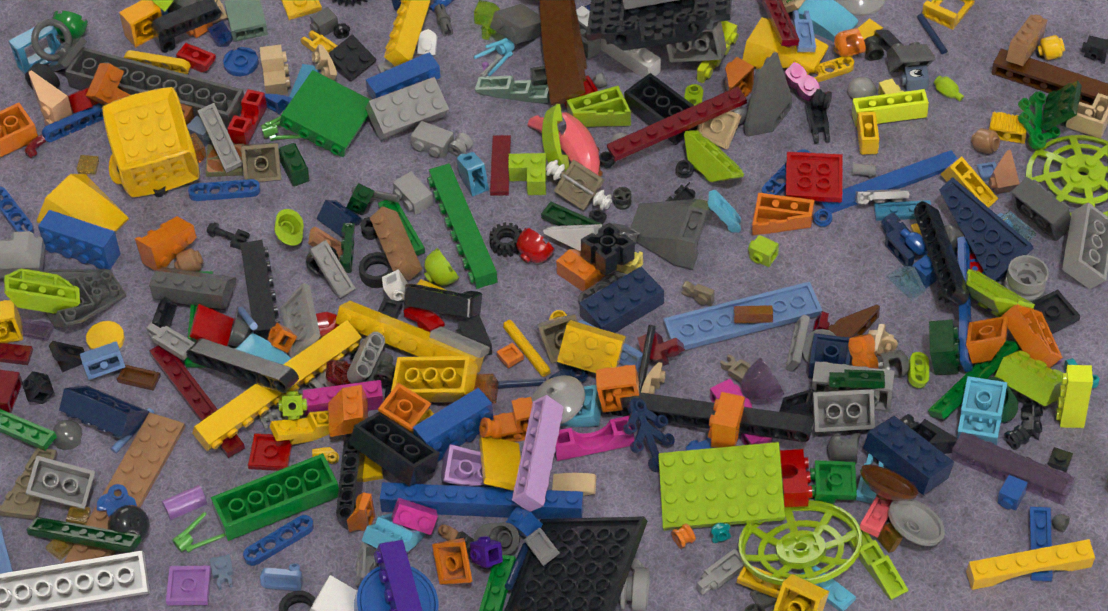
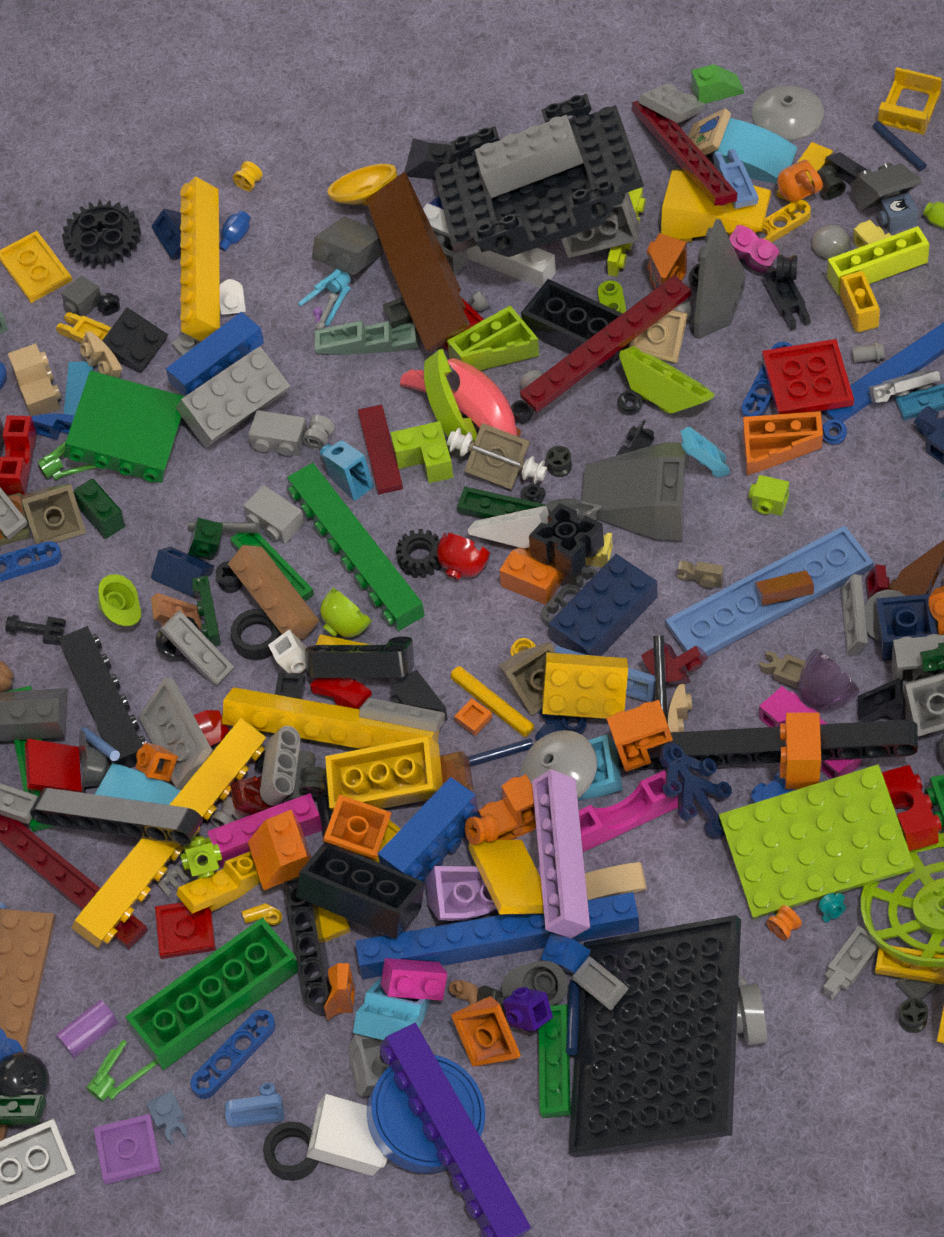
camera: 10 degrees left, 5 degrees up
dark grey pin [434,4,453,36] -> none
clear neon green brick [474,0,500,40] -> none

